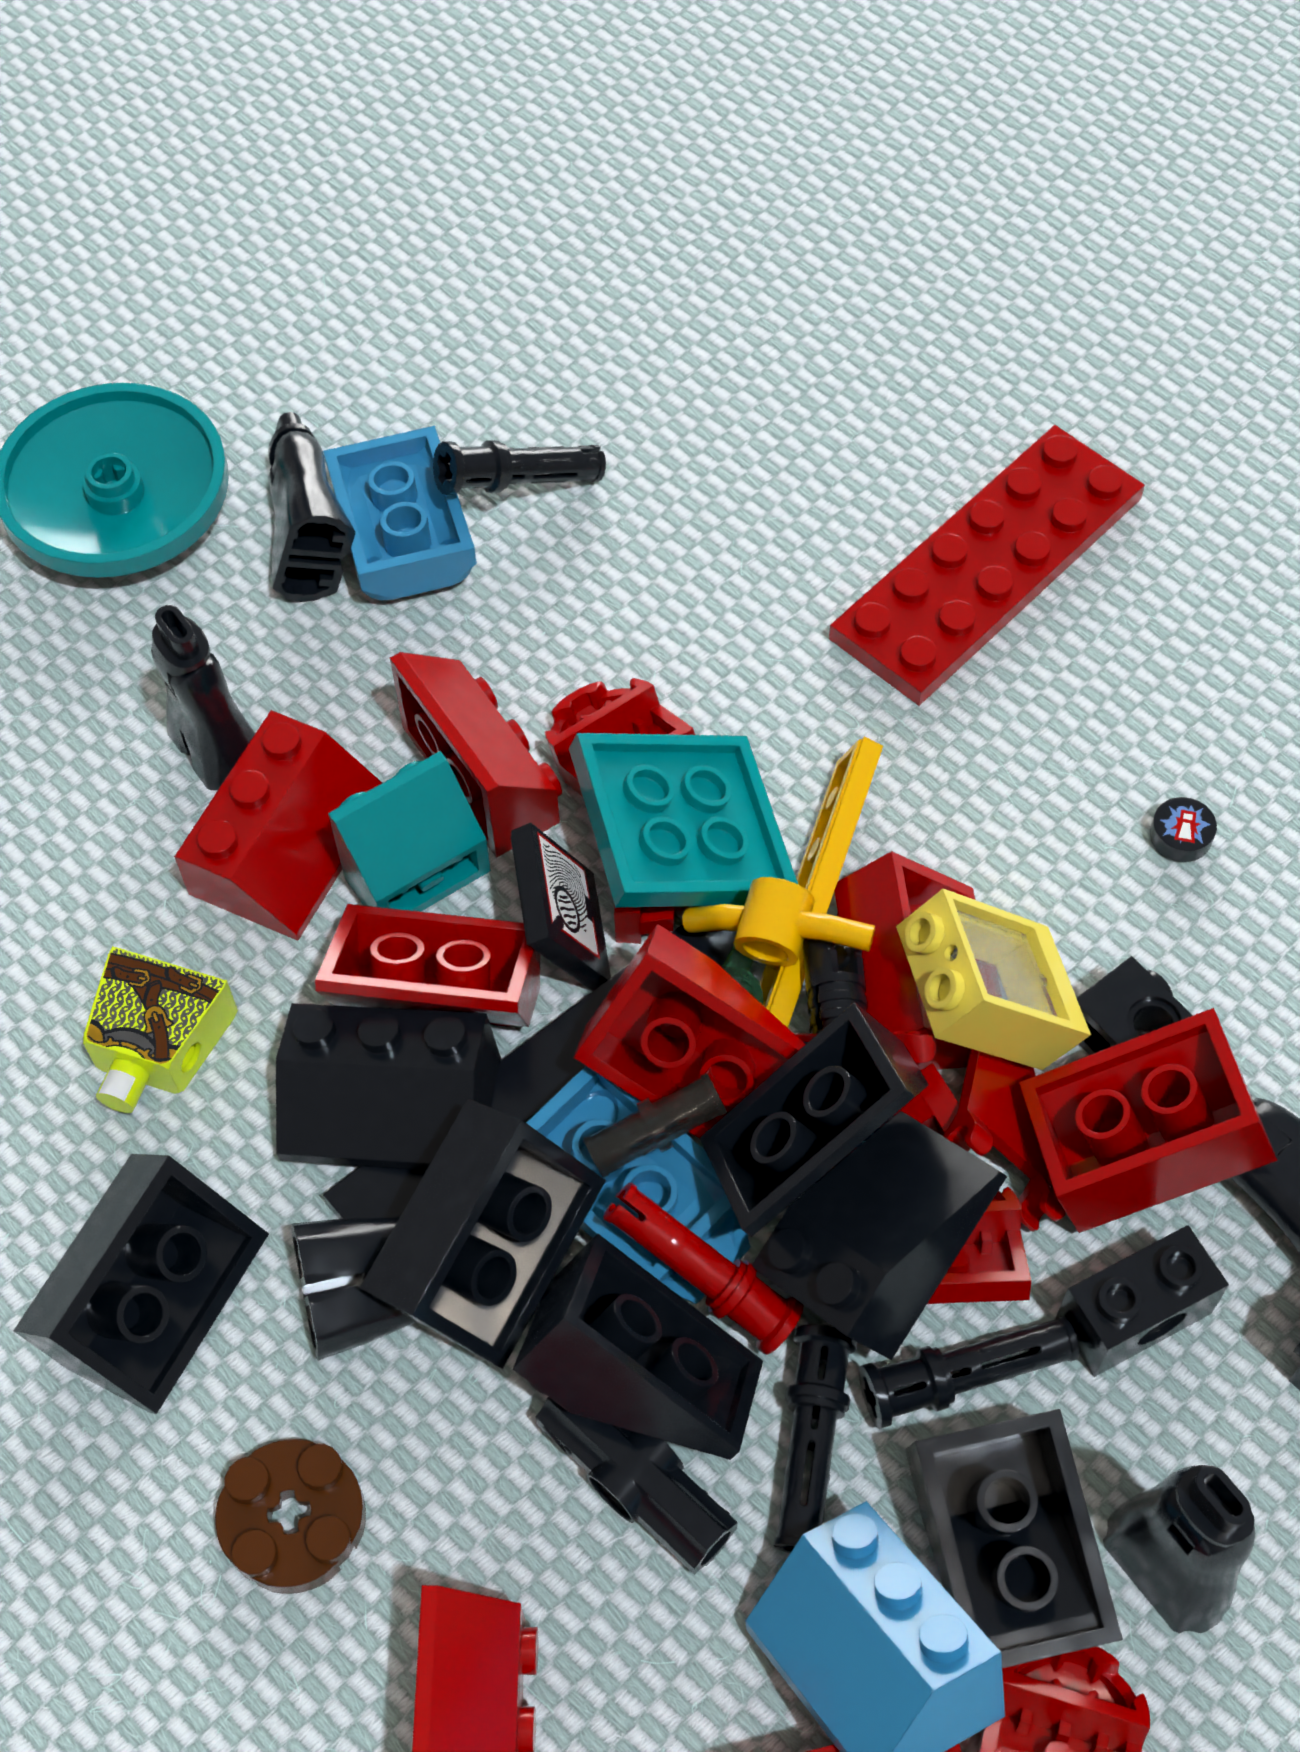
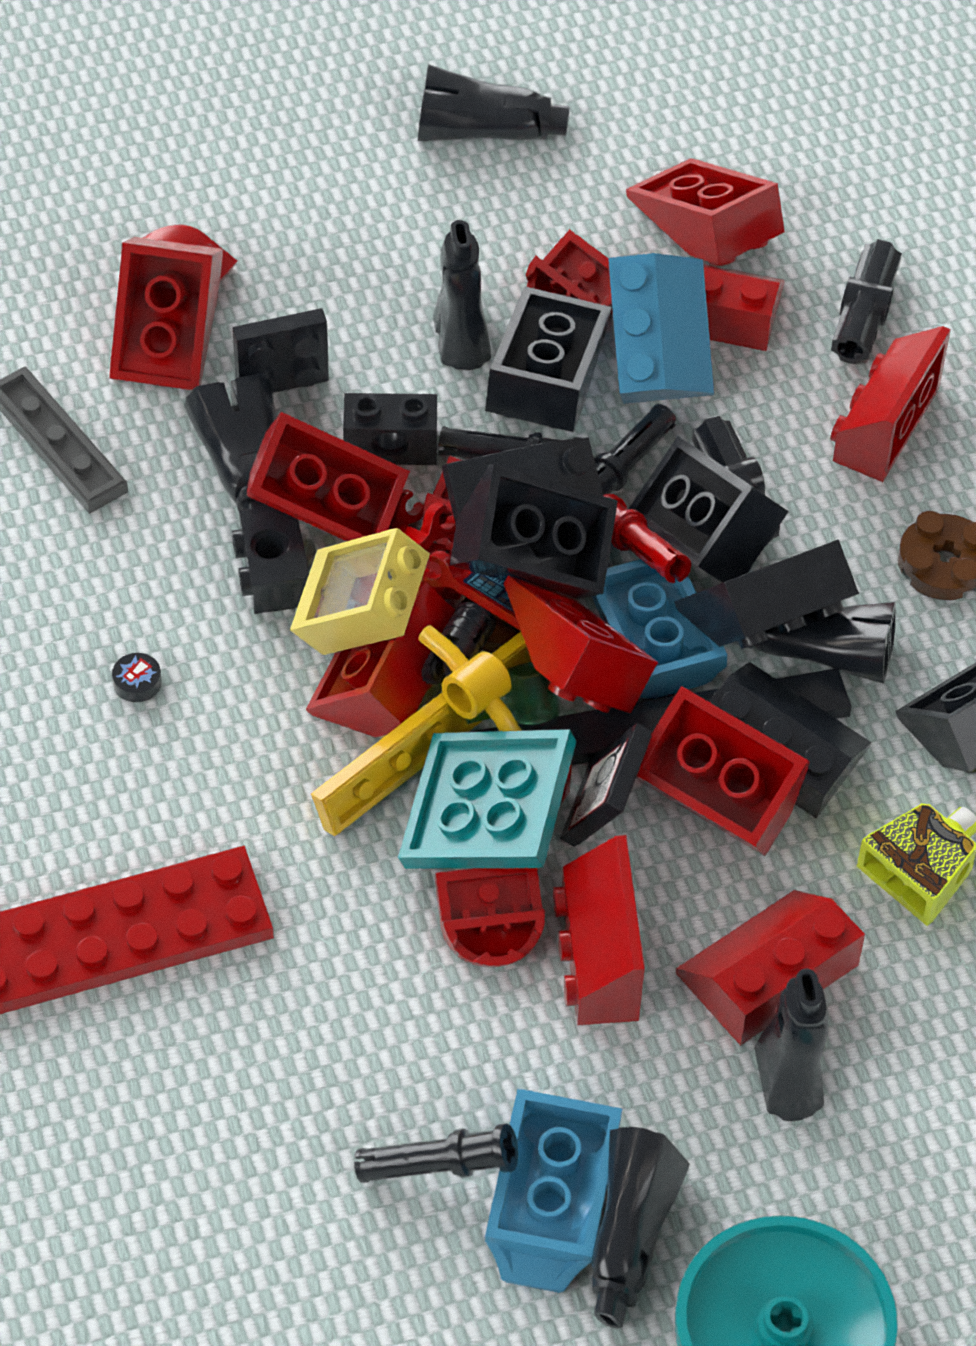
camera: 155 degrees left, 5 degrees down
teal slope [328,751,491,912] -> none
clear smoke pin [583,1073,728,1178] -> none

